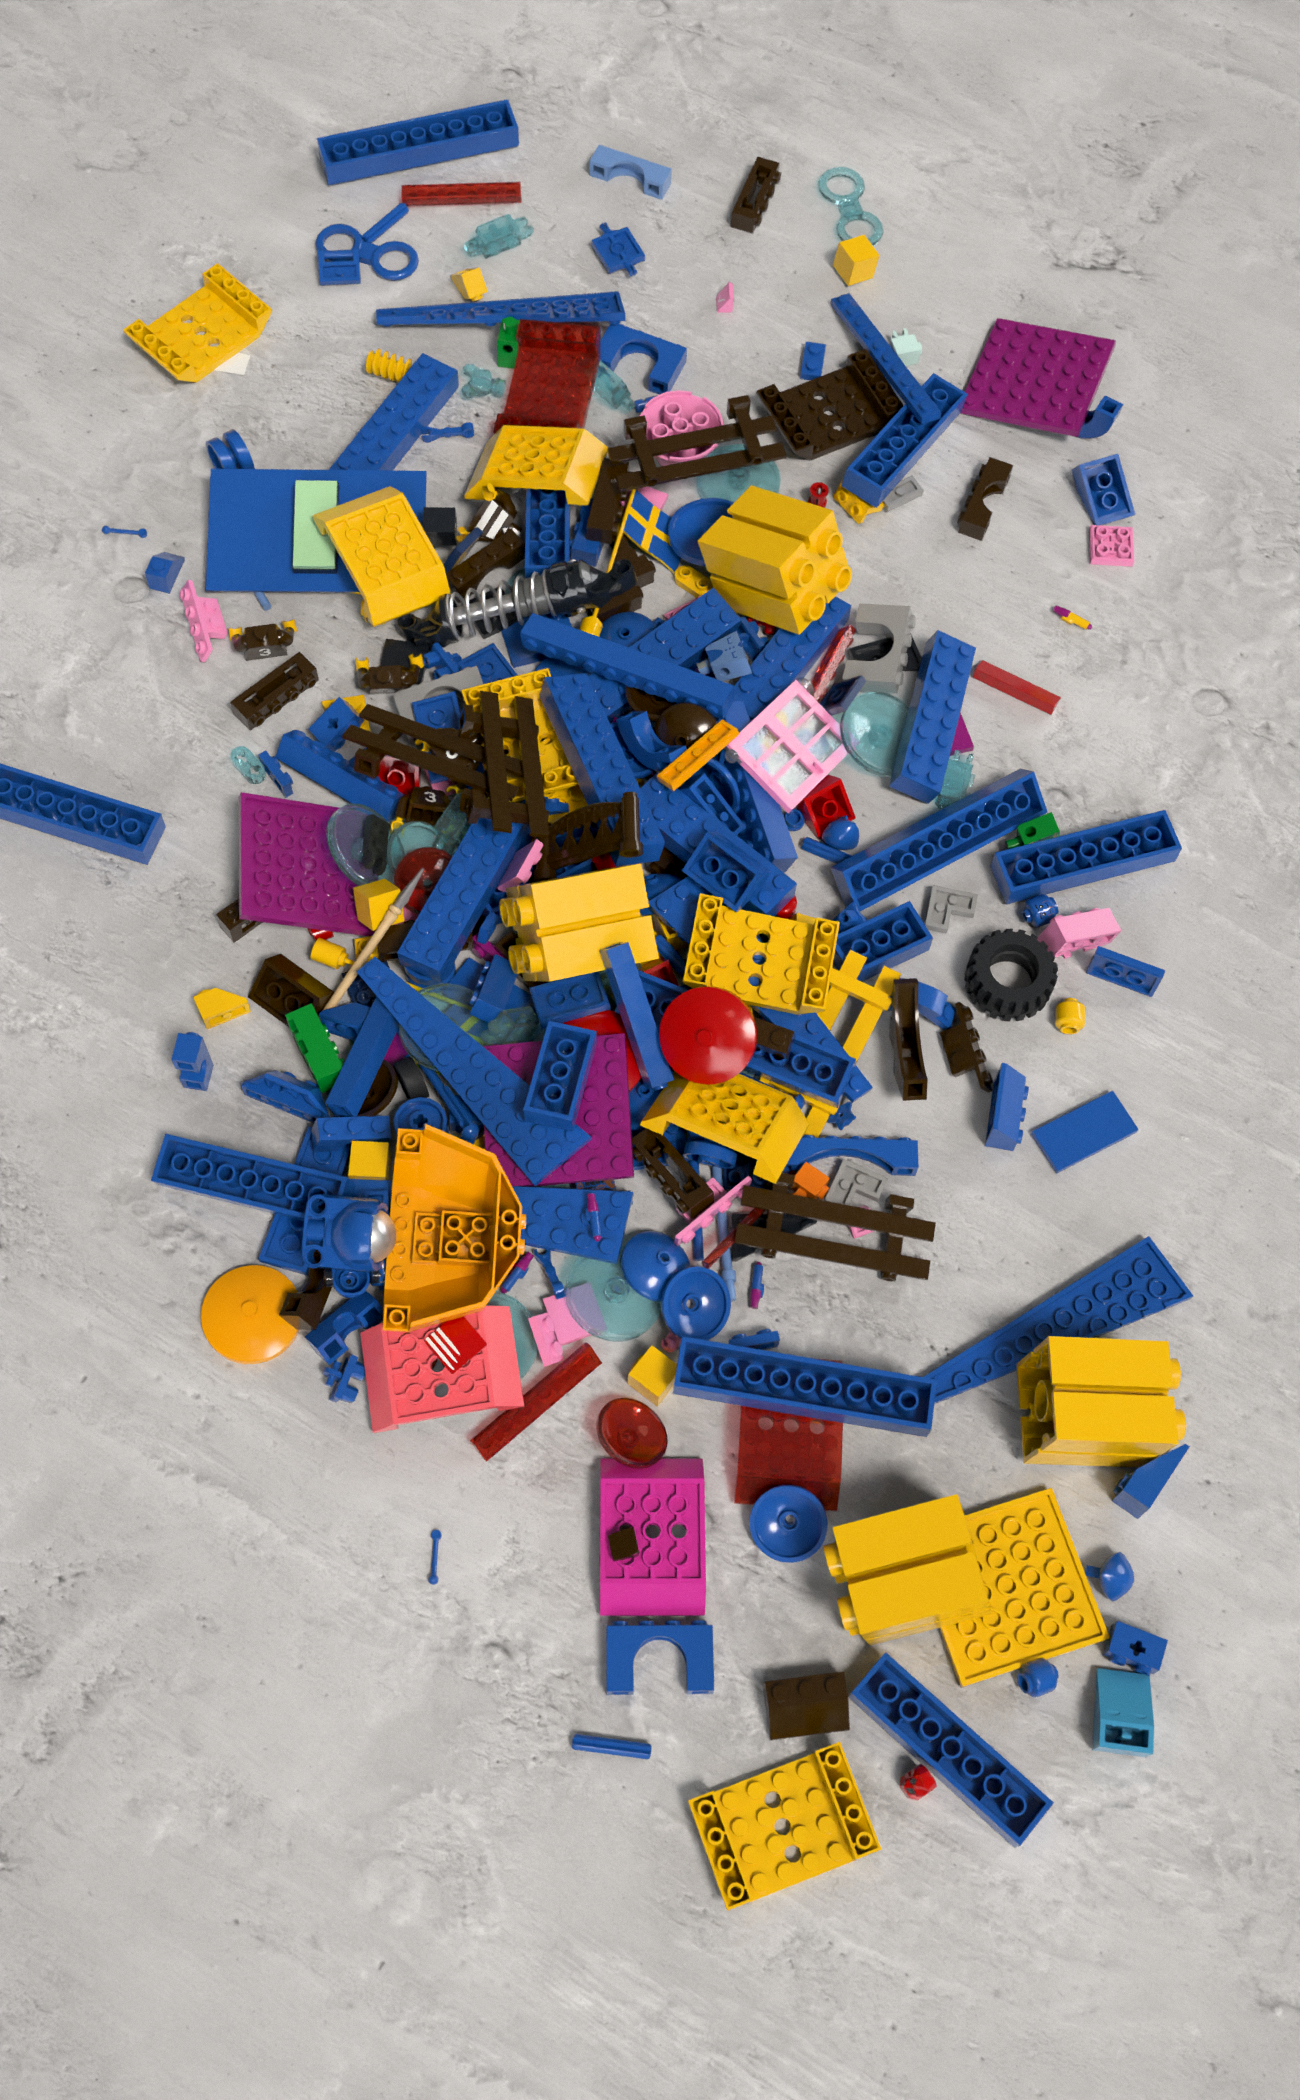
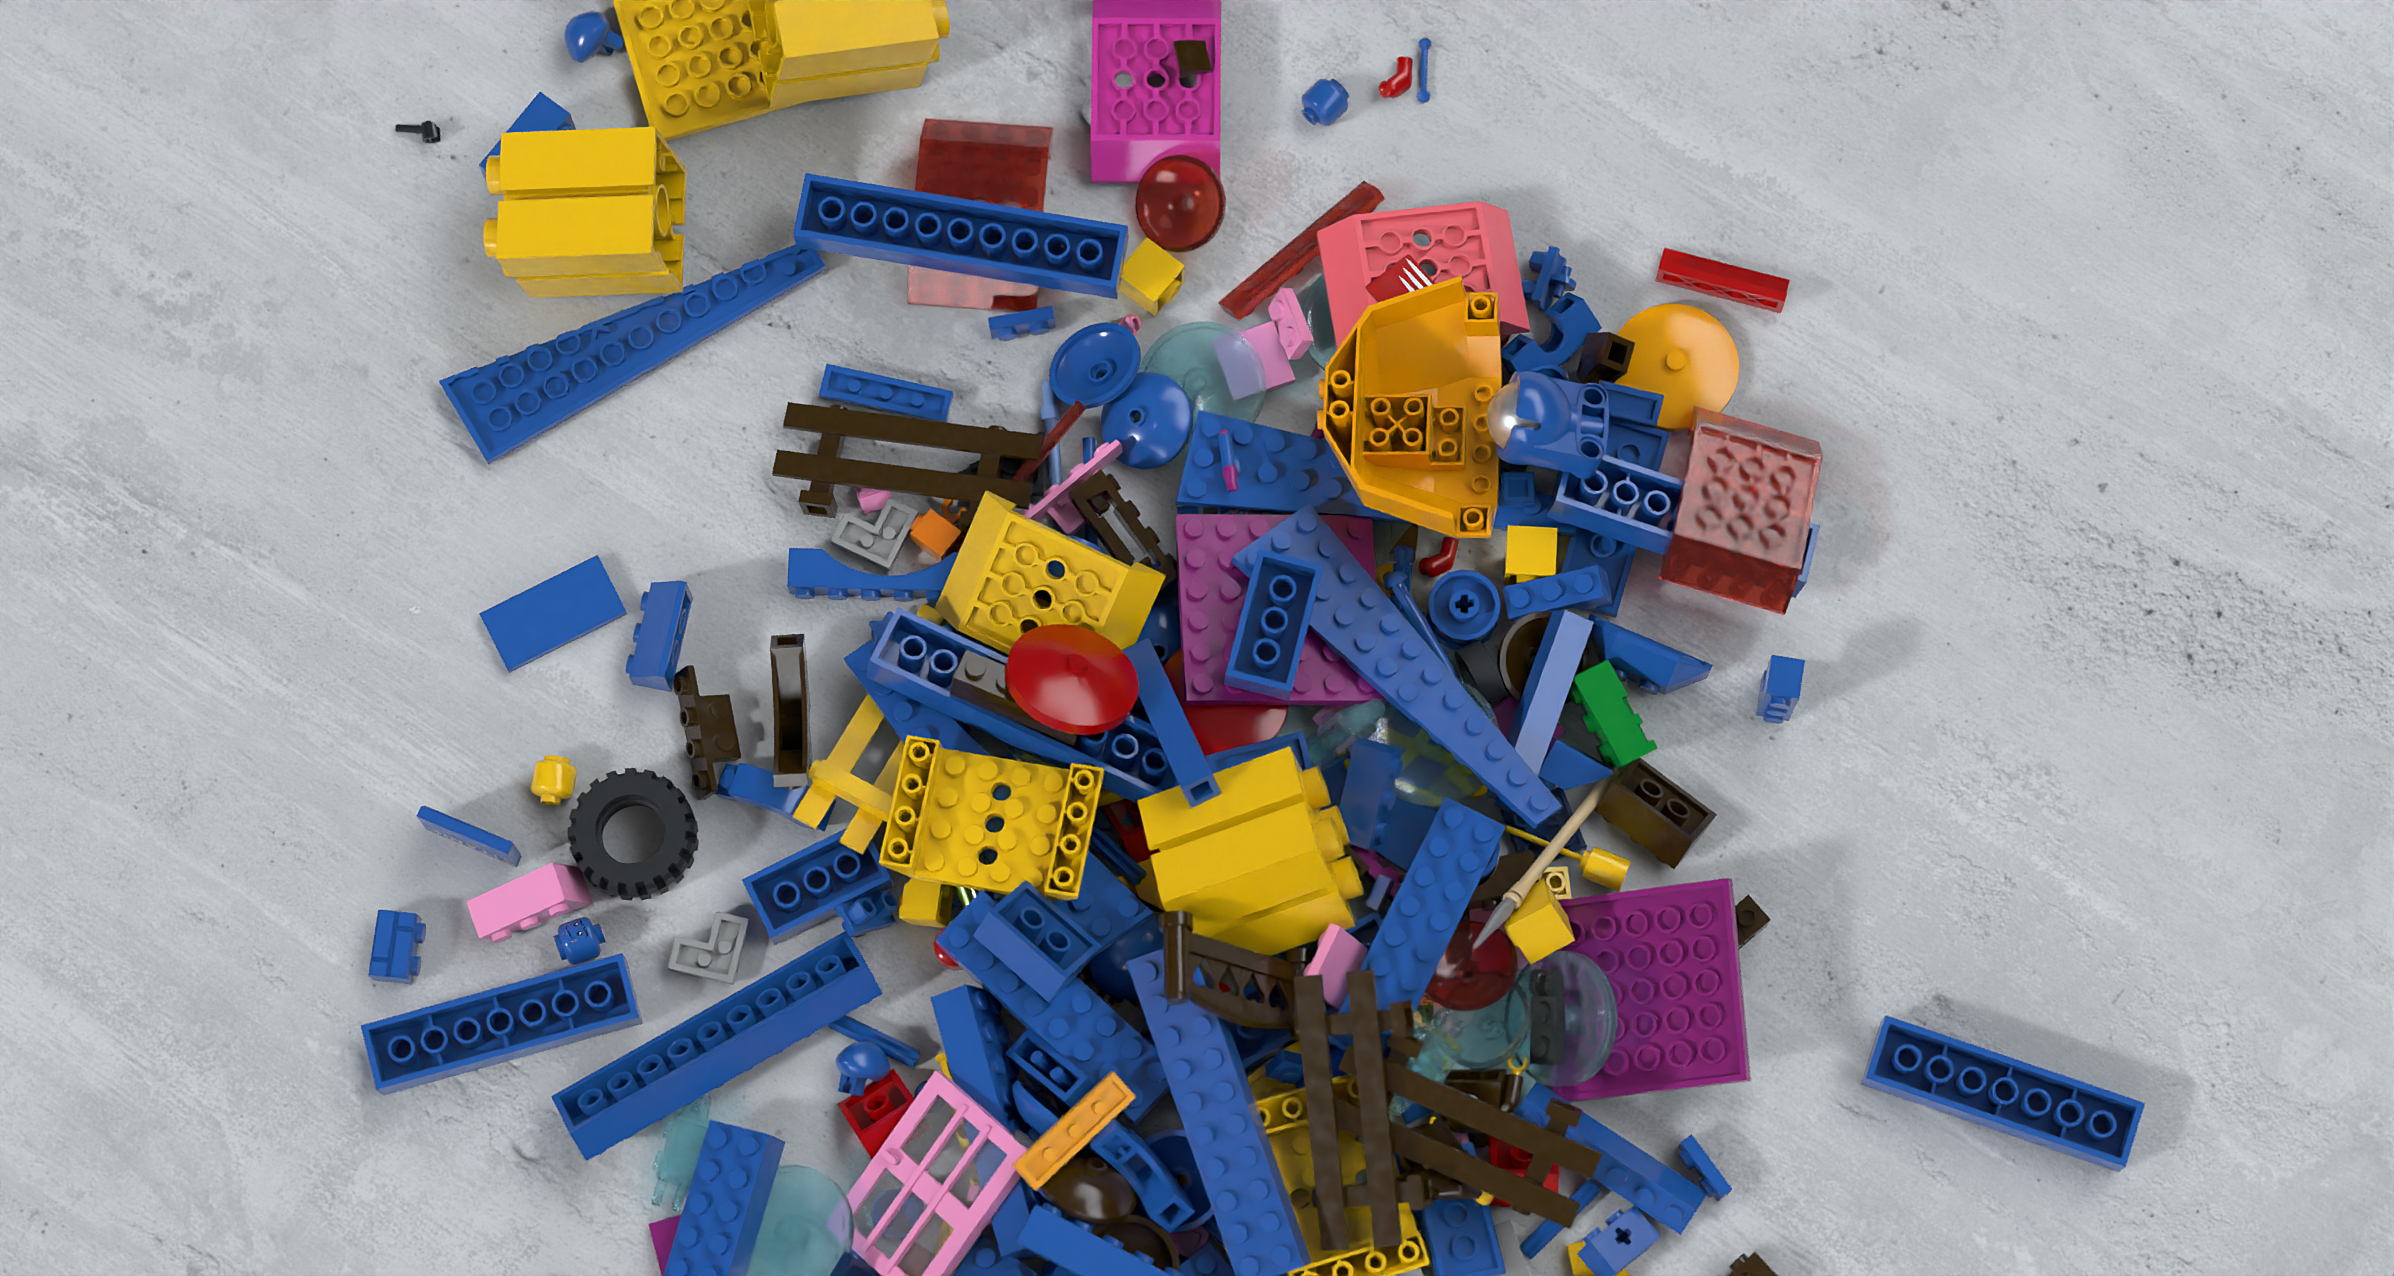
camera: 175 degrees left, 10 degrees up
yellow slope [193,988,251,1030] -> none
clear light blue beam [231,746,266,784] -> none
blue piece [534,1249,566,1299] -> none
piece [750,1262,764,1309] -> none
blue dish [750,1485,828,1563] -> none
green torso [1005,812,1060,850] -> none
none -> blue brick [368,909,426,984]
none -> black hand [395,121,441,143]
none -> blue plate [819,363,954,423]
none -> blue head [1301,78,1349,126]
none -> red arm [1379,56,1413,99]
none -> blue tile [1599,380,1664,427]
none -> red fence [1655,248,1790,314]
none -> clear red slope [1658,406,1823,615]

